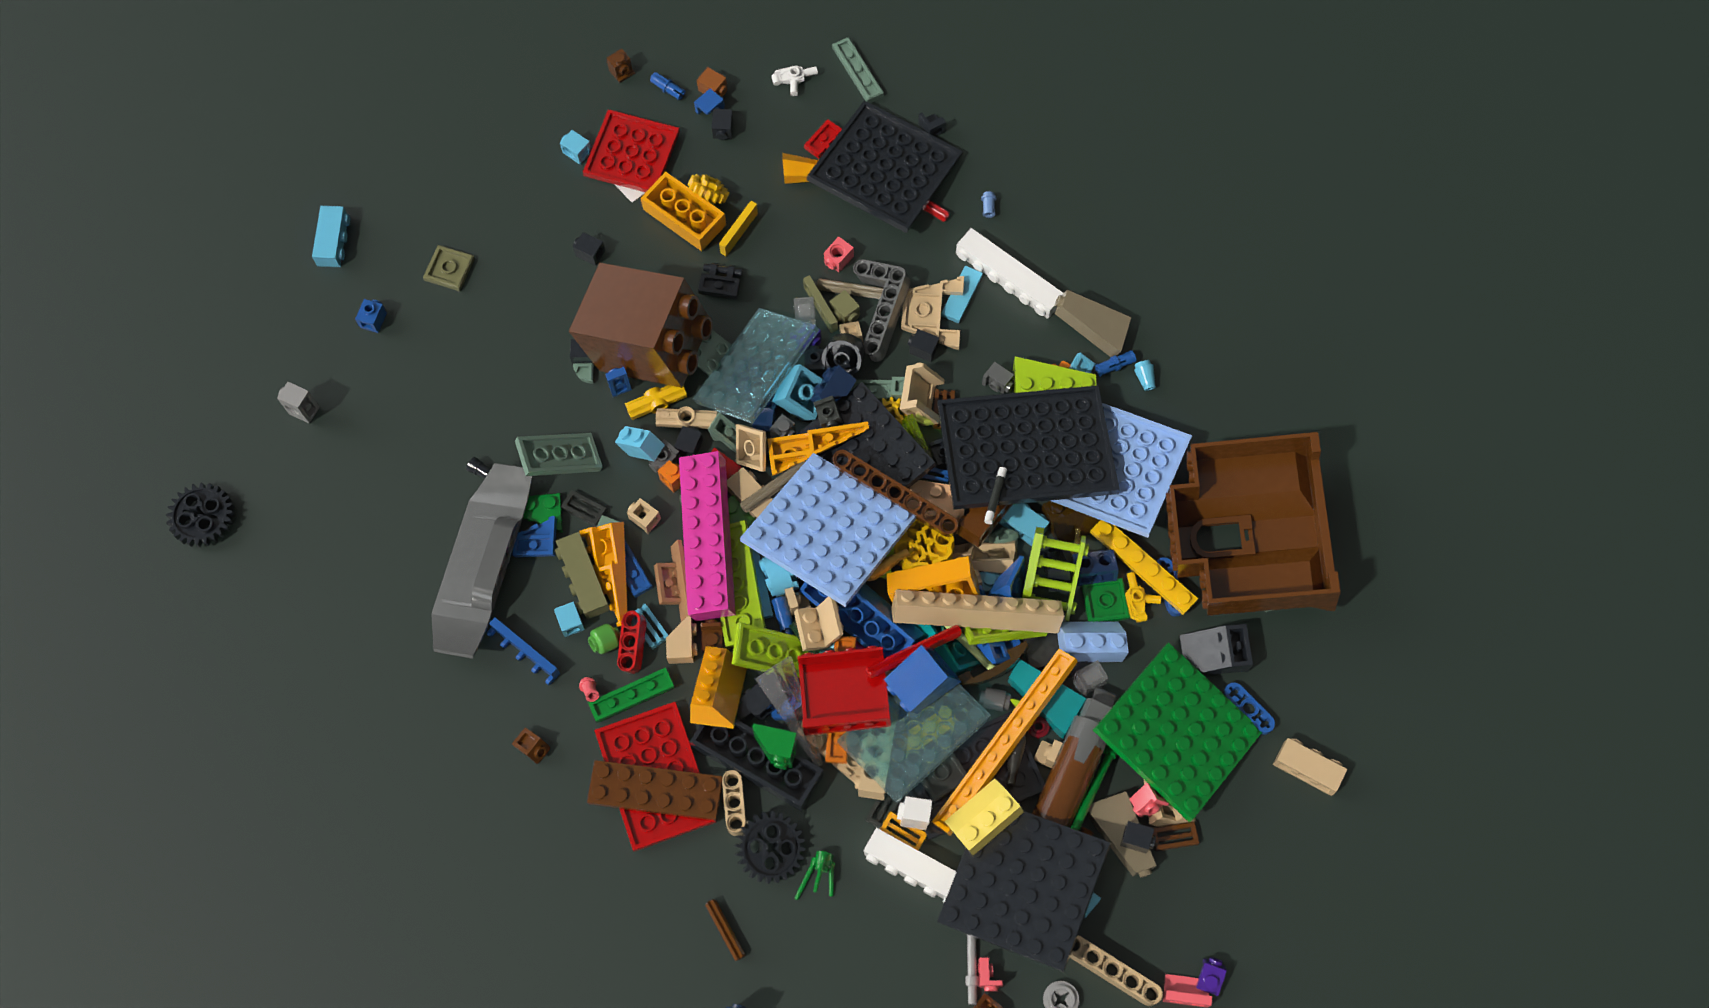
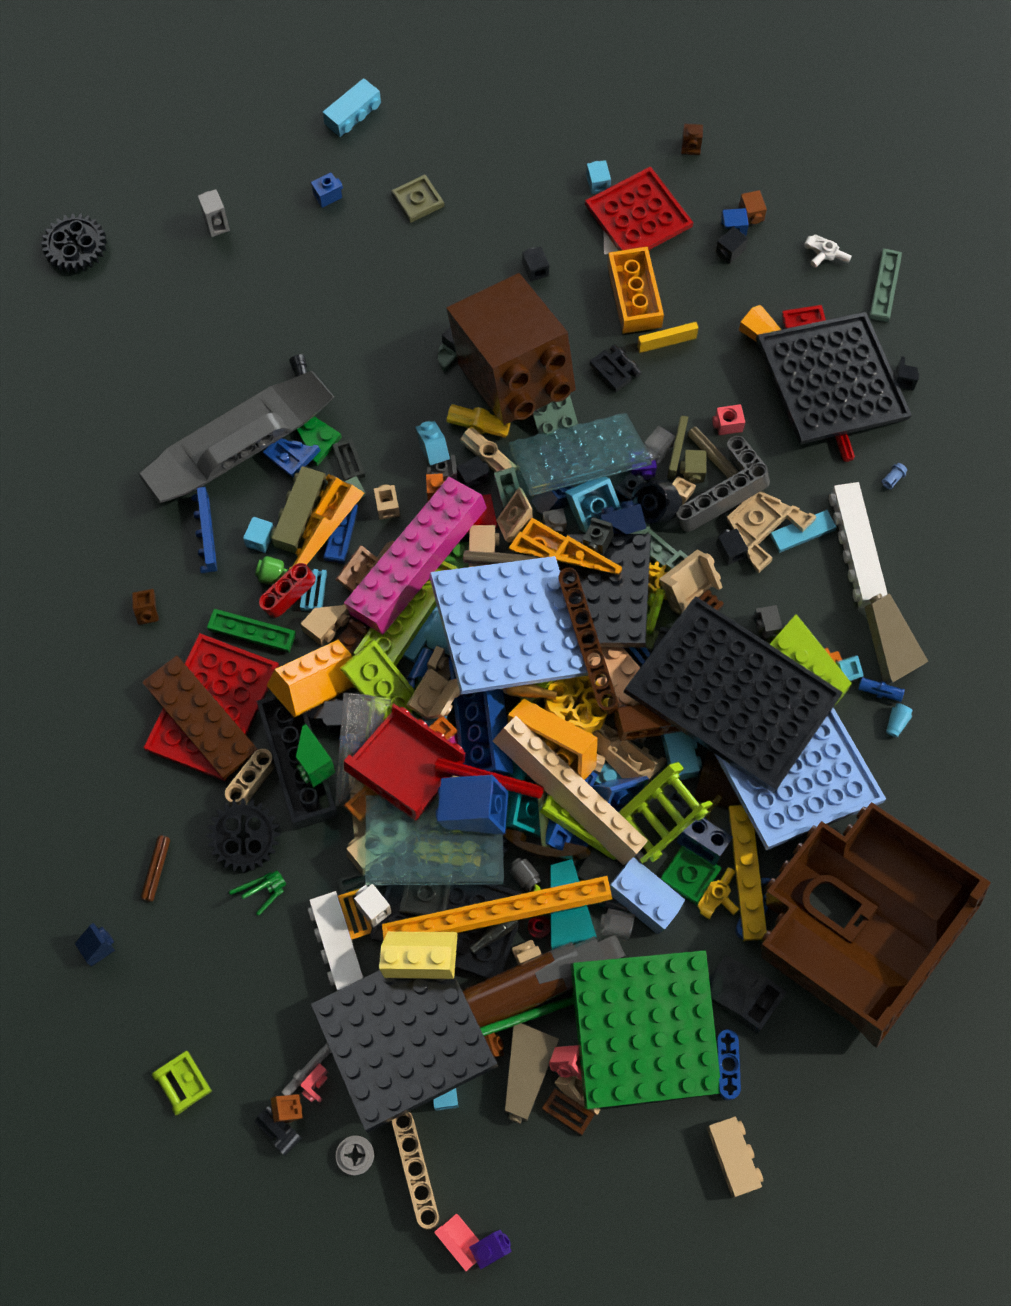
camera: 40 degrees right, 0 degrees up
sand green plate [515,433,603,476] -> none
coral pin [579,677,599,702] -> none
blue plate [605,367,632,397] -> none
blue axle [650,72,686,101] -> none
yellow gear [688,174,729,204] -> none
pearl dark grey bar [984,467,1007,524] -> none
sand green tile [989,527,1018,543] -> none
black brick [1120,821,1156,854] -> none

